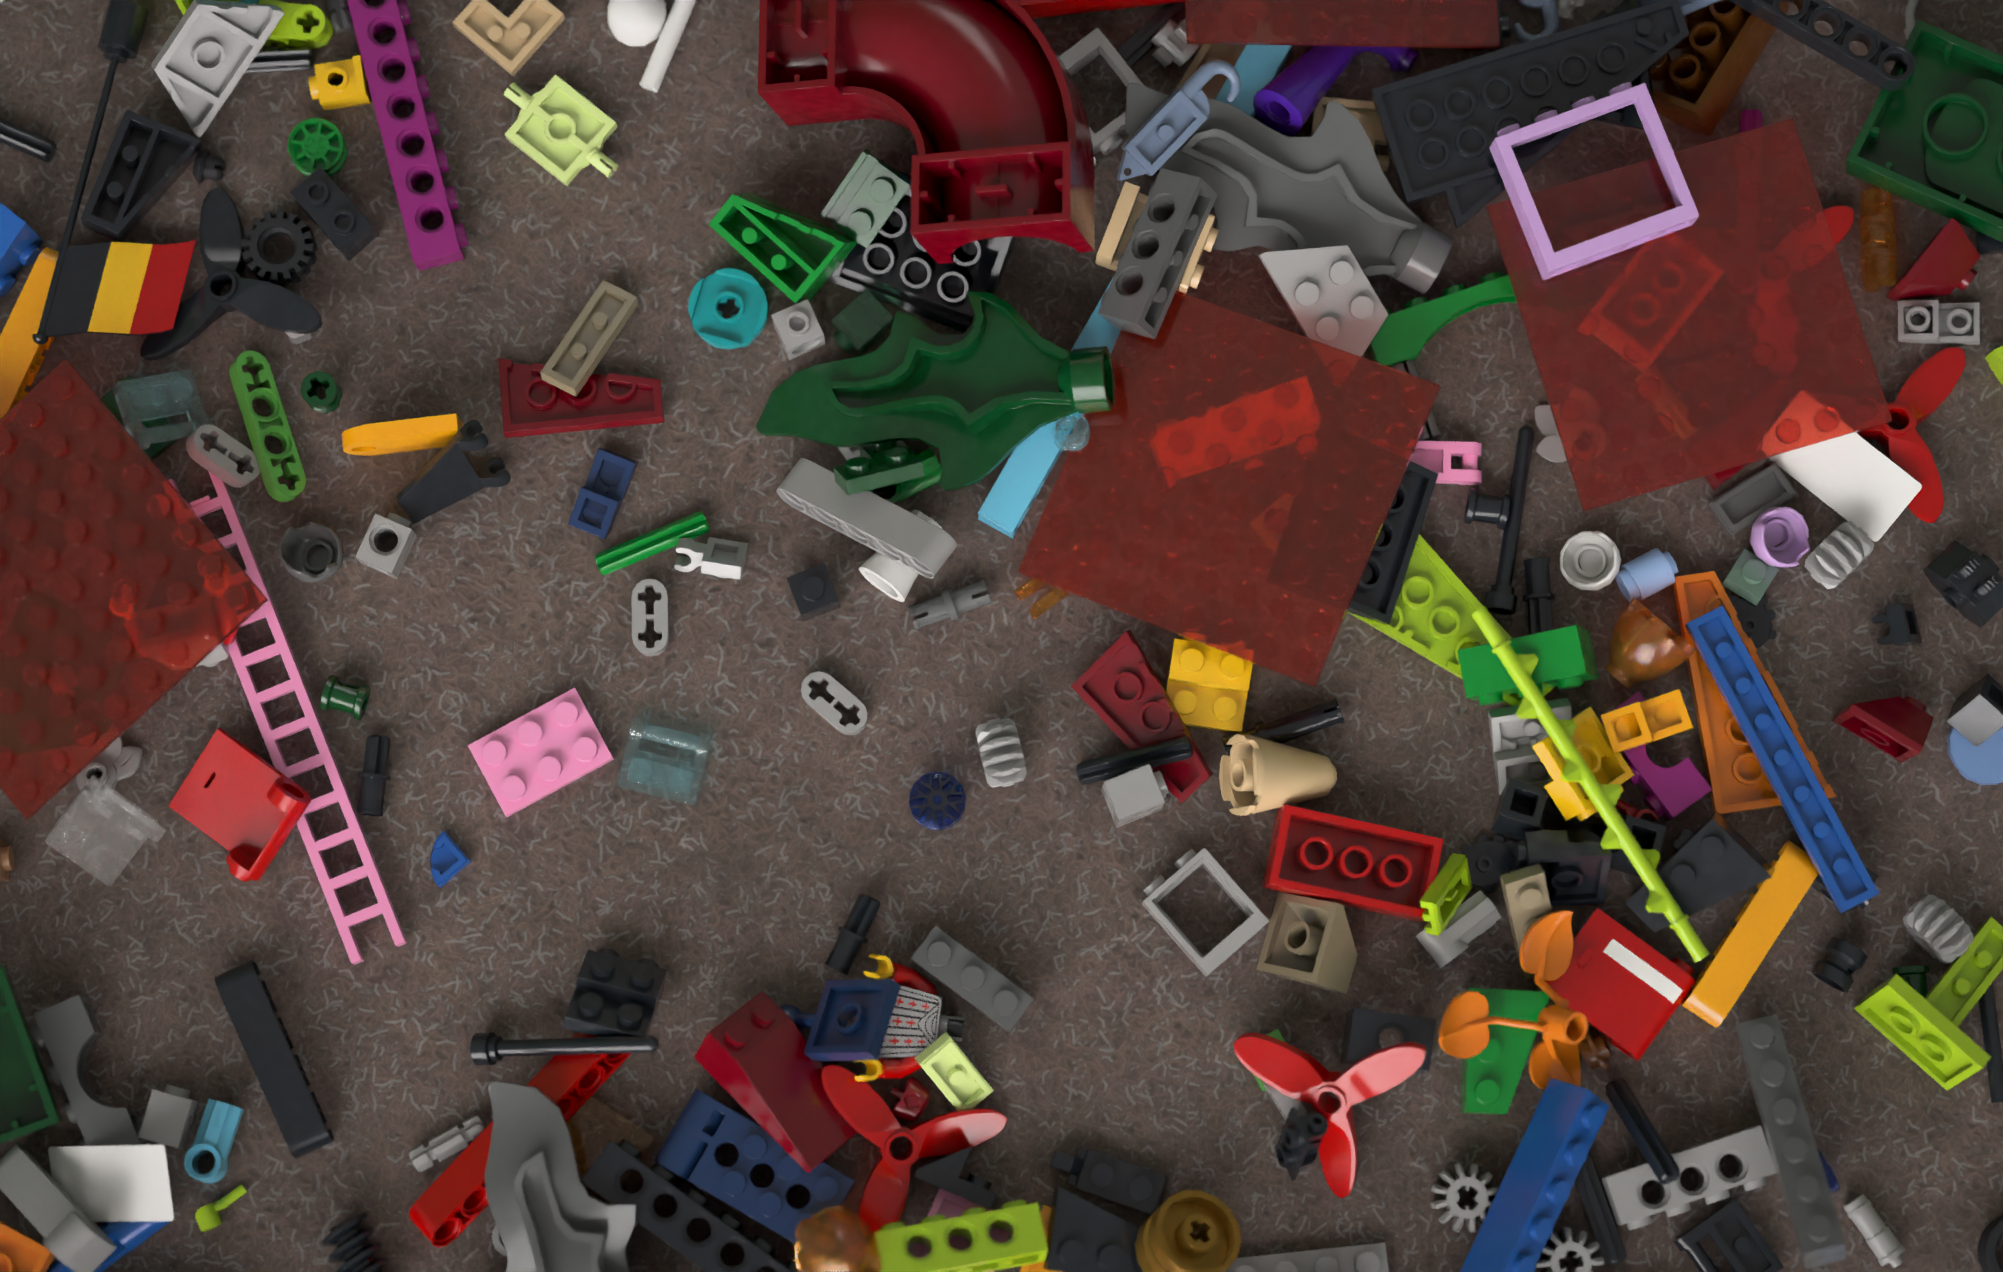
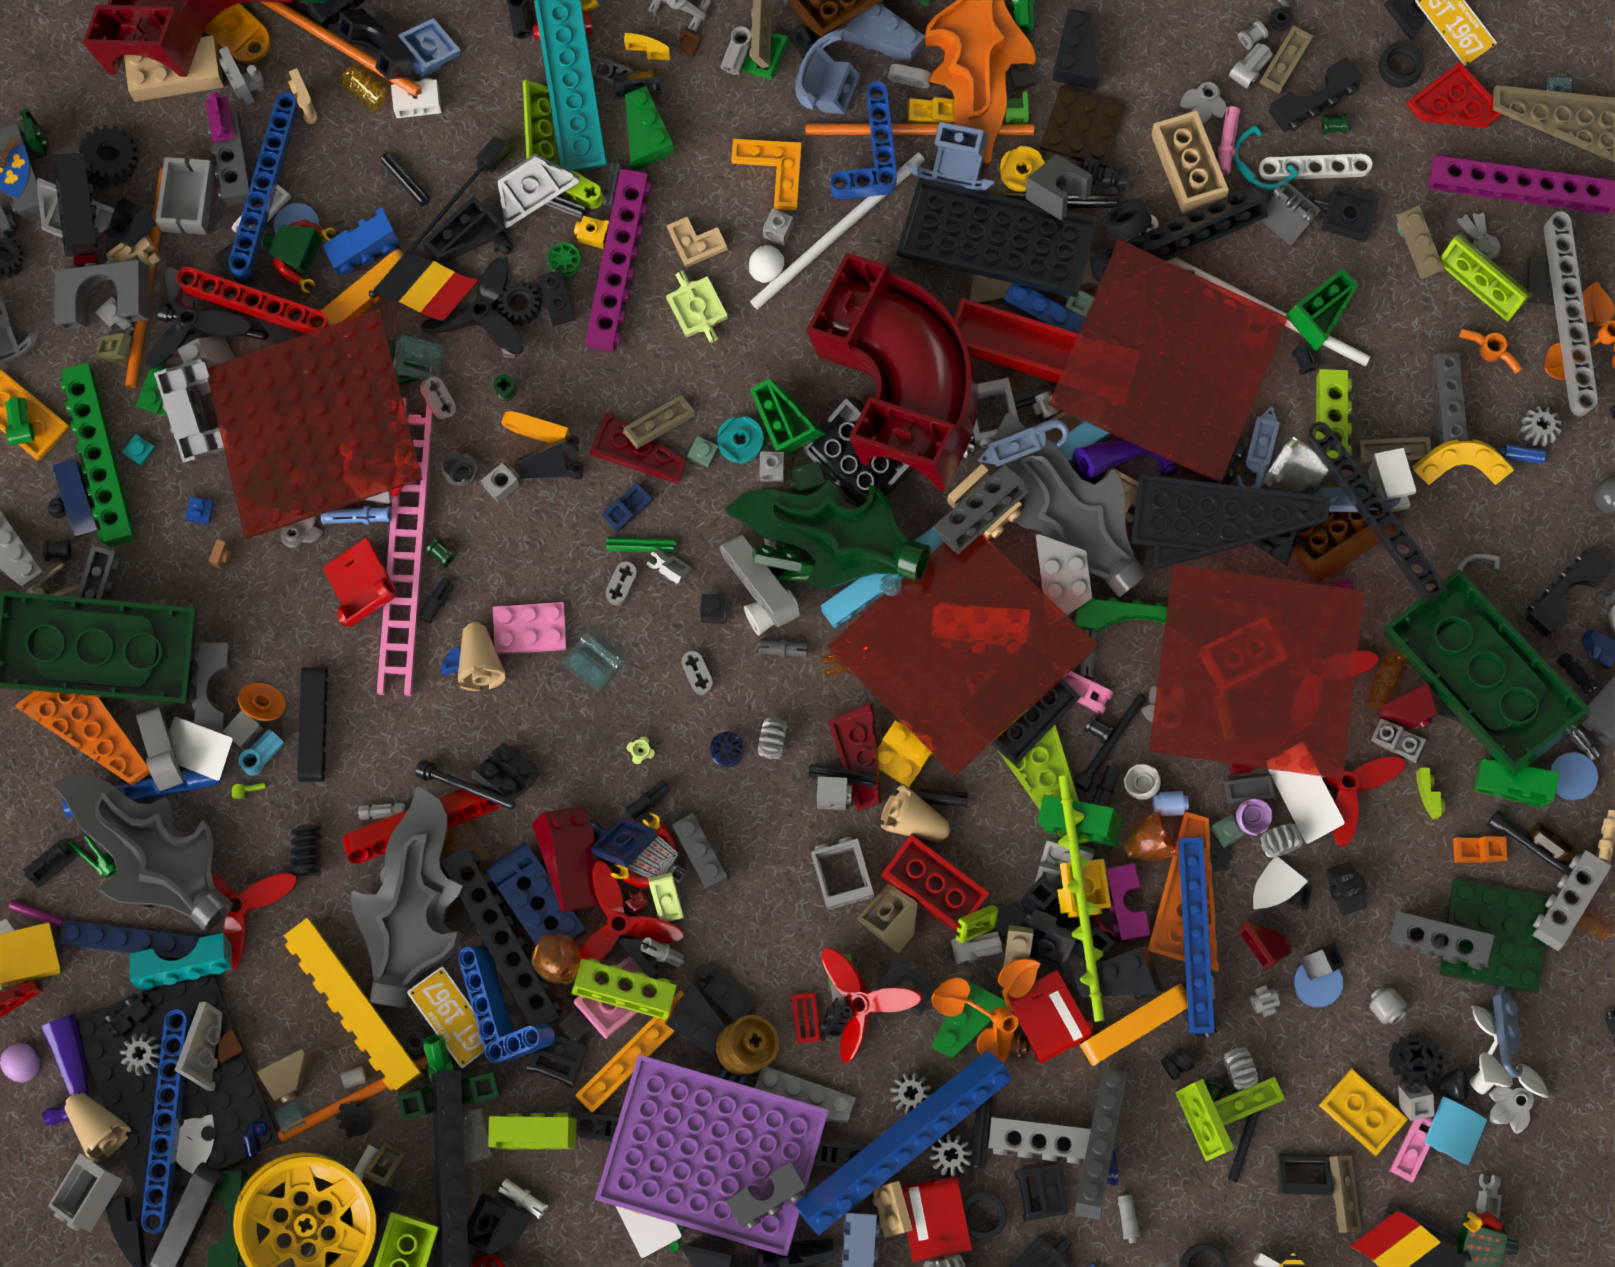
camera: 30 degrees right, 5 degrees down
clear bracket [45,775,167,886] -> none
bright green beam [229,351,306,502] -> none
plate [820,149,911,249] -> none
lavender window [1490,82,1700,281] -> none
light orange slope [1601,689,1694,754] -> none
black axle [1605,1078,1680,1185] -> none
none -> orange dish [238,683,286,721]
none -> medium blue pin [321,506,393,525]
none -> tan cone [457,622,505,691]
none -> yellowish green plate [627,737,655,764]
none -> light grey axle [641,937,684,967]
none -> sand green plate [687,436,719,468]
none -> red tile [791,992,821,1044]
none -> light grey gear [1250,985,1280,1017]
none -> white sticker [1253,856,1308,909]

